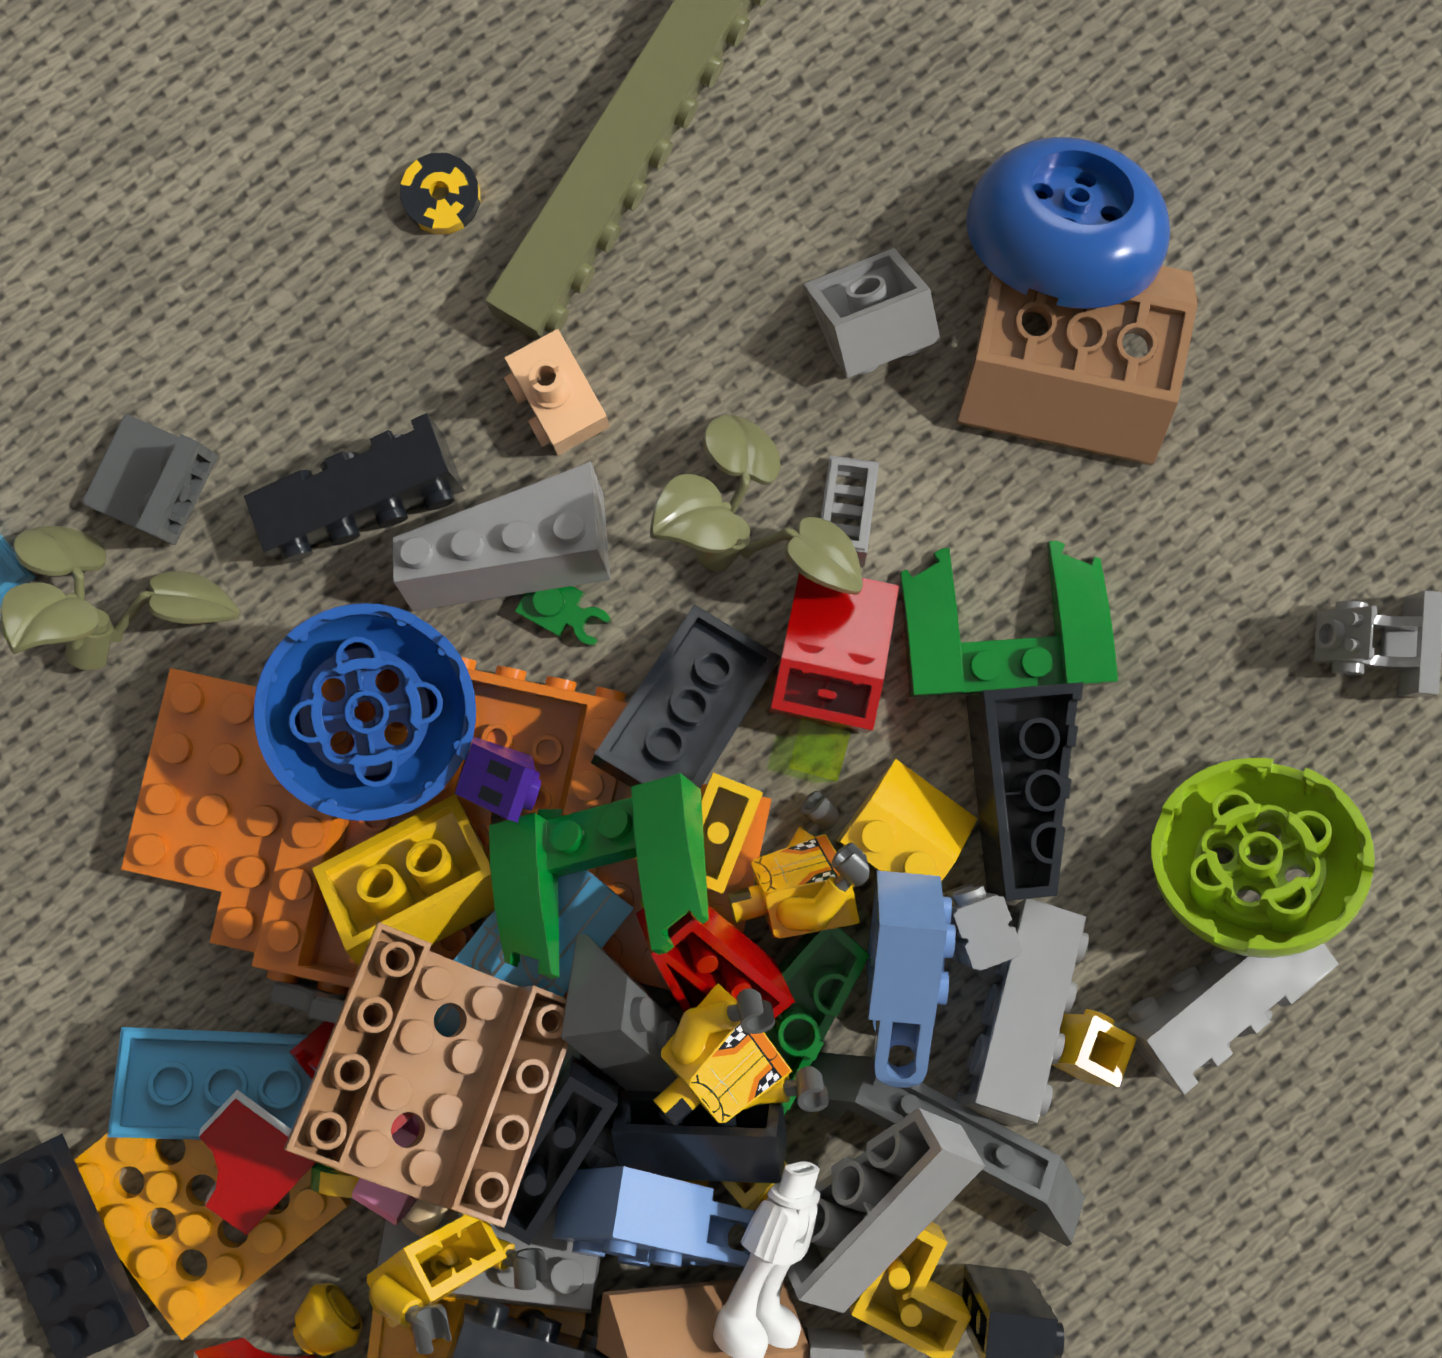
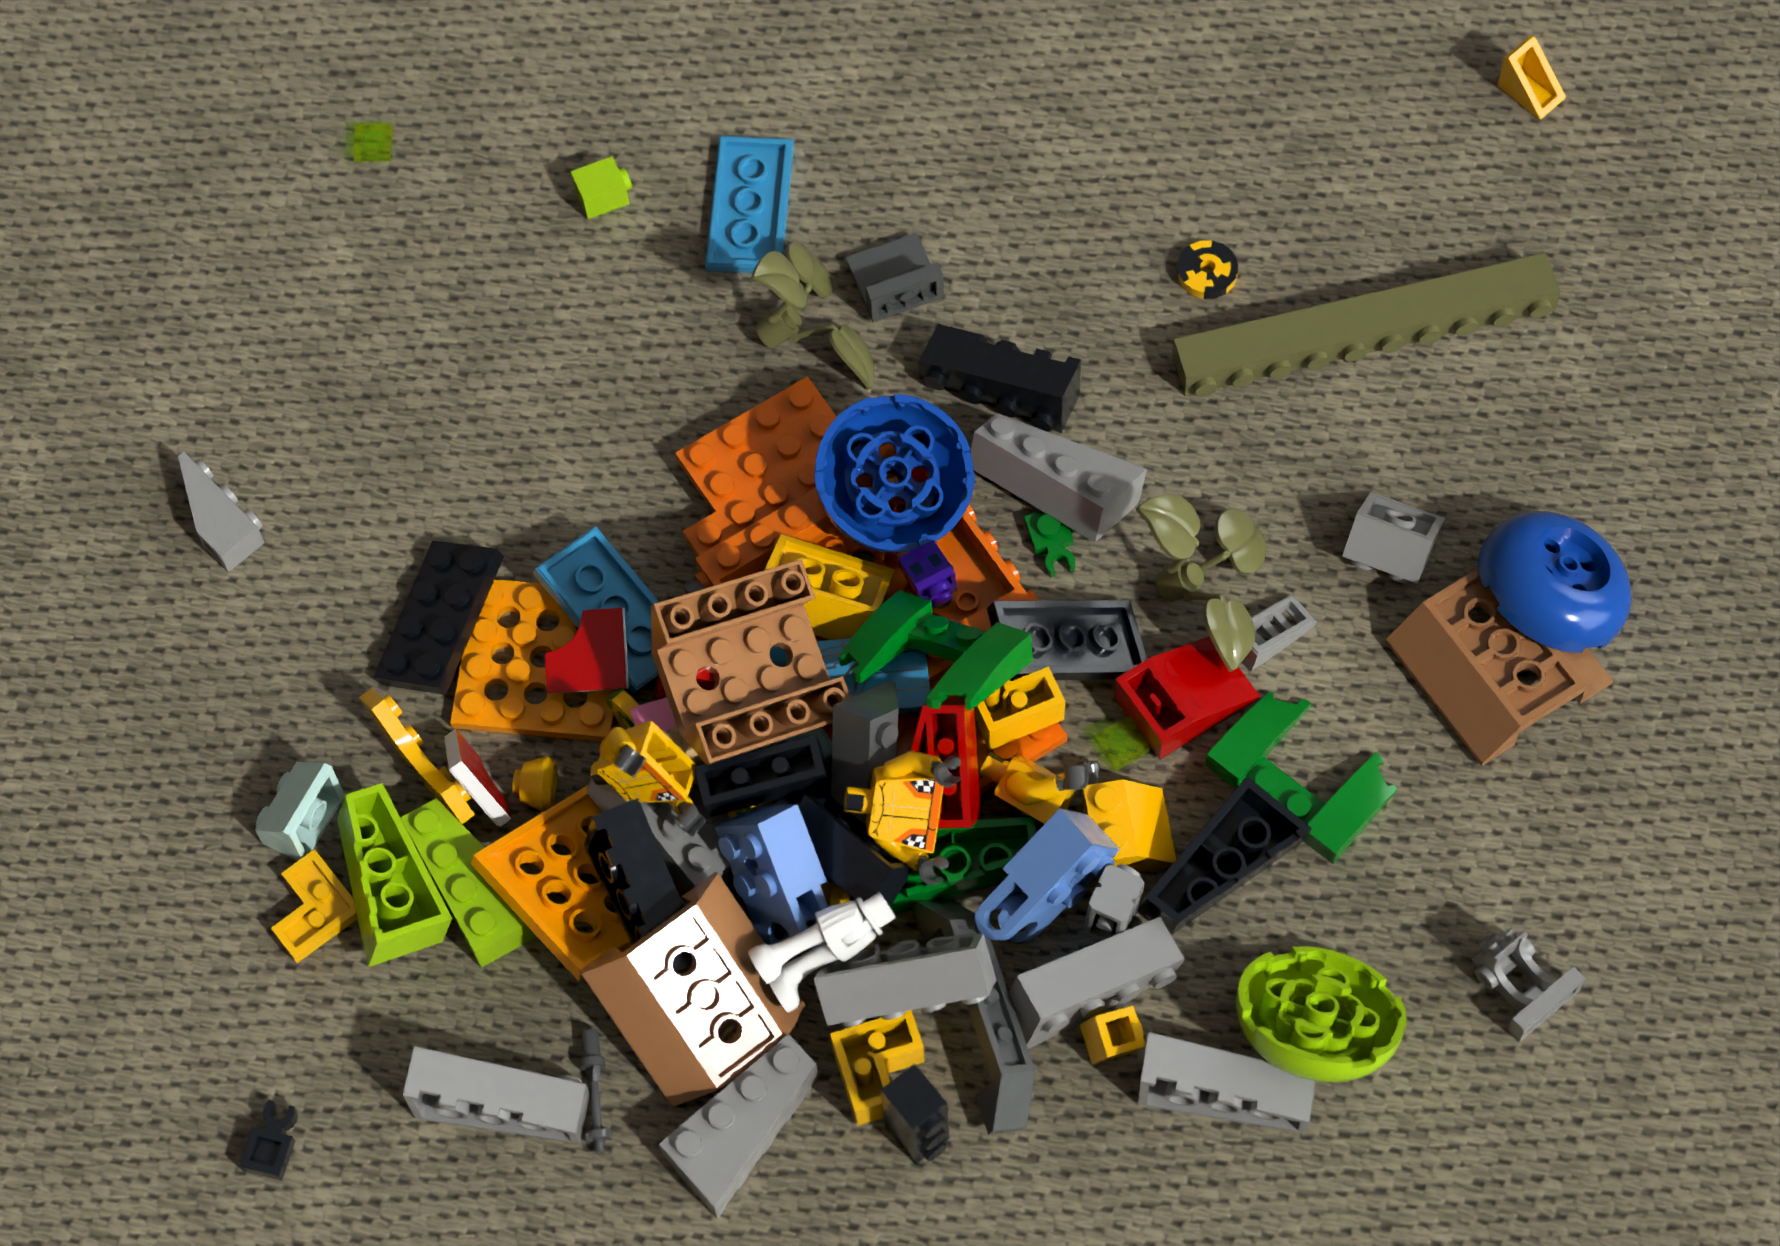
camera: 50 degrees right, 20 degrees down
light nougat brick [504,329,610,455] -> none

